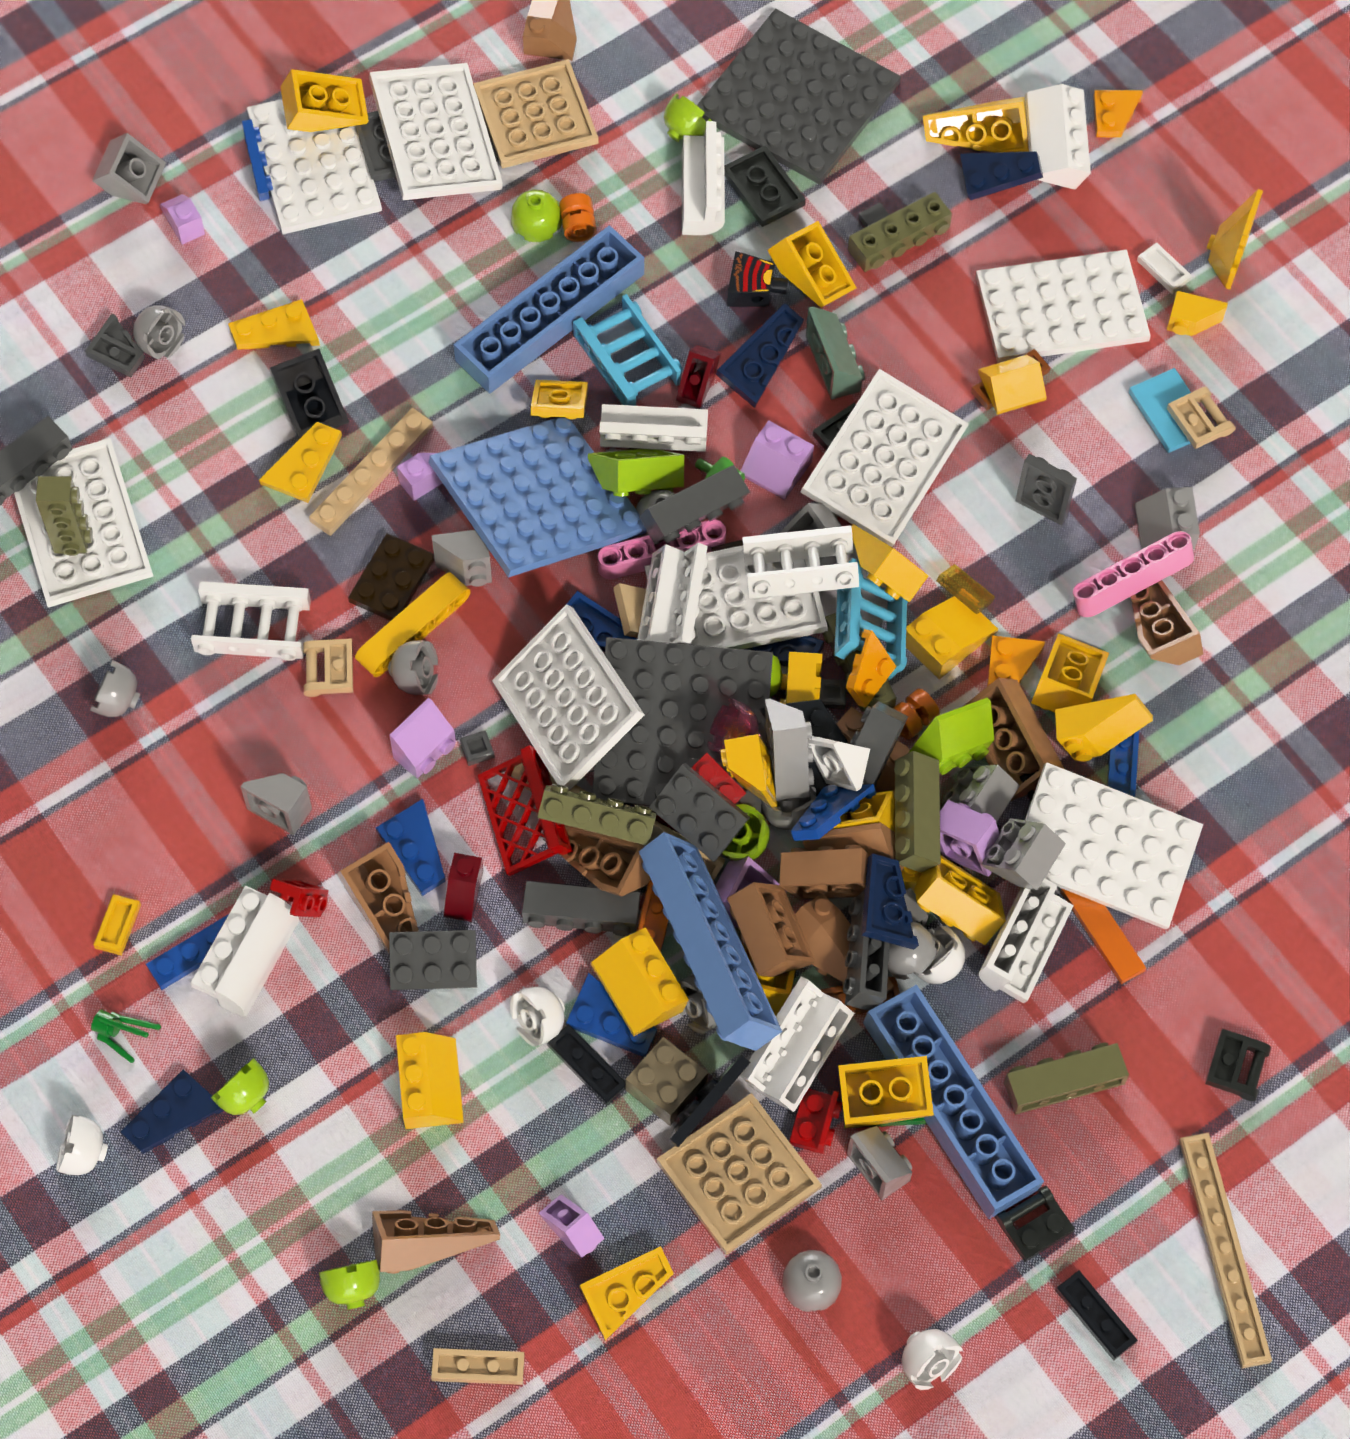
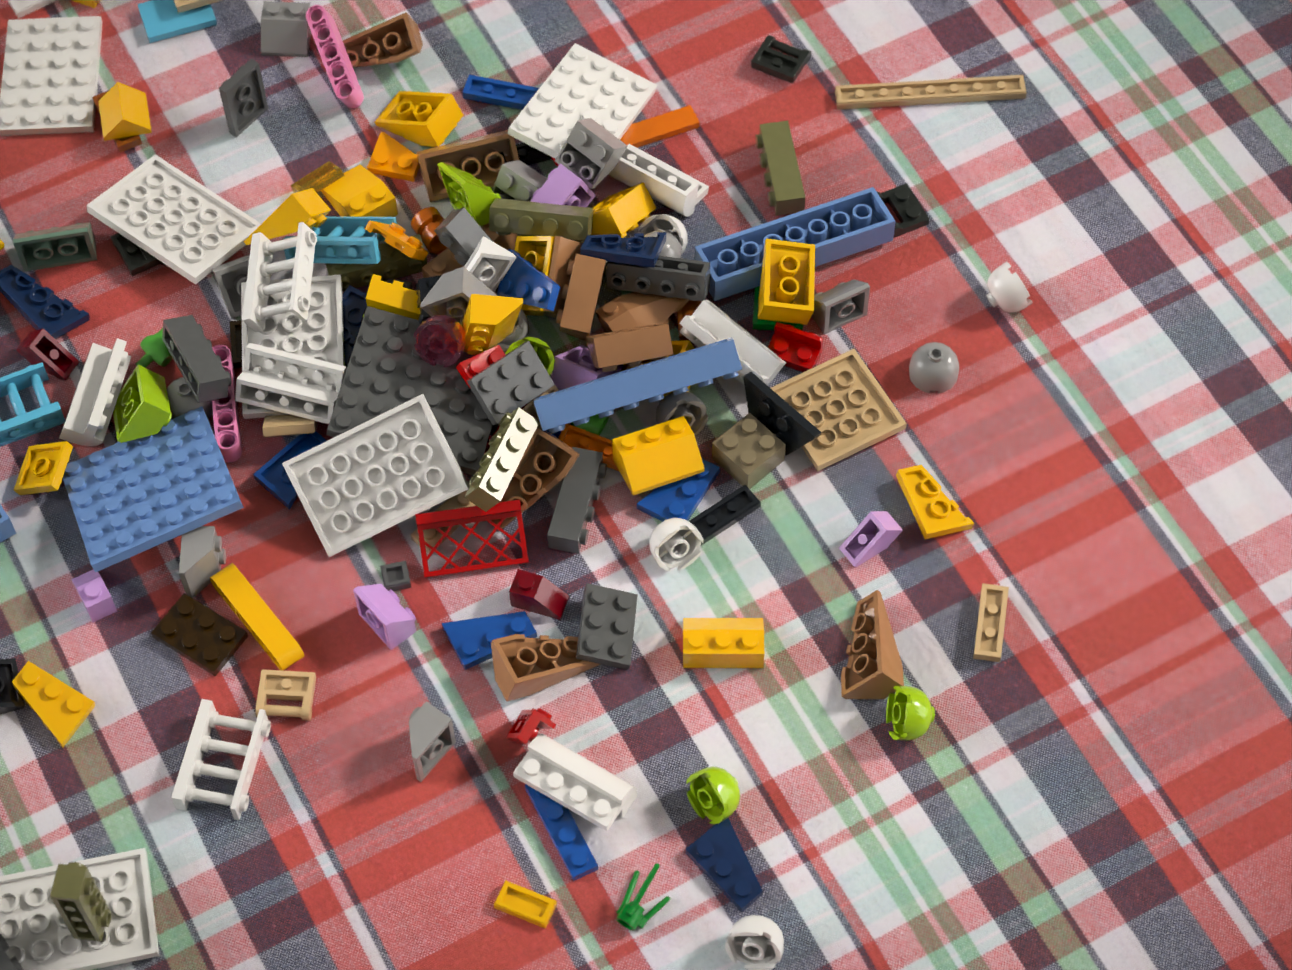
camera: 80 degrees left, 5 degrees down
light grey cylinder [90,660,140,717] -> none
tan plate [309,408,433,536] -> none
light grey cylinder [388,640,438,695] -> none
lavender slope [741,420,814,500] -> none
yellow slope [1055,694,1153,761] -> none
black tile [1055,1270,1138,1361] -> none

